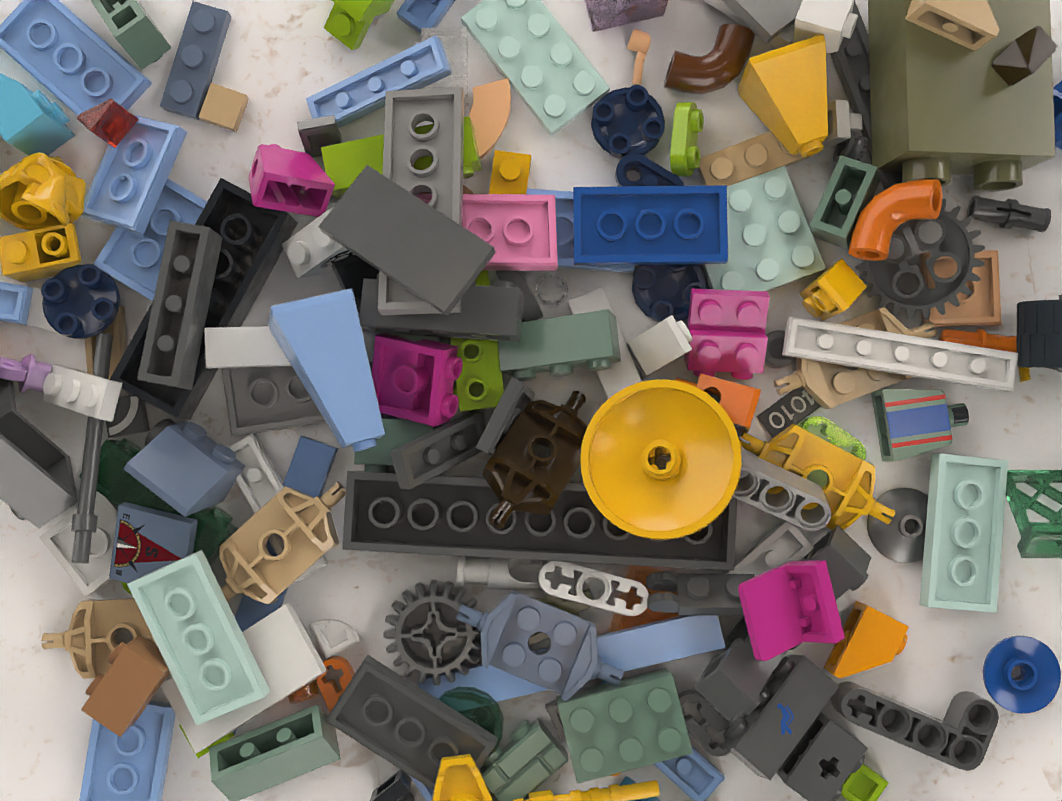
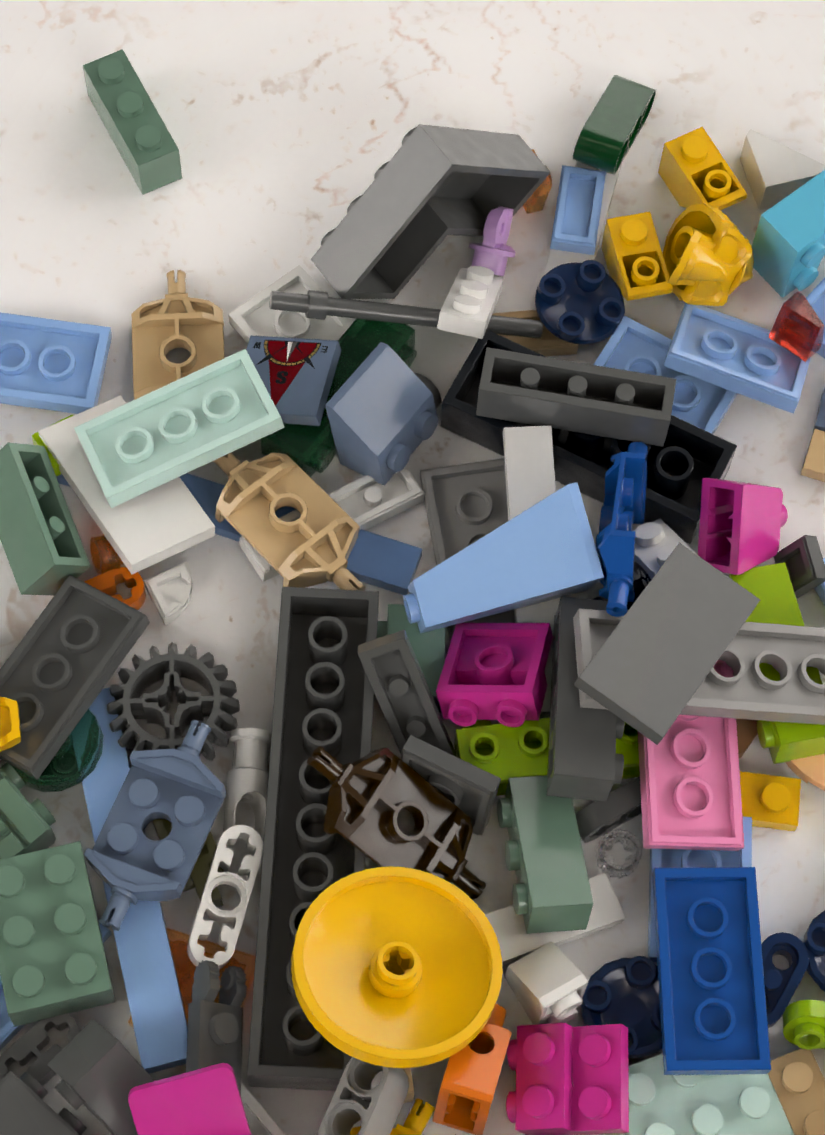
camera: 90 degrees right, 20 degrees down
medium nougat brick [81,635,170,737] -> none
dark grey tile [105,395,150,438] -> none
none -> blue plate [596,442,648,617]

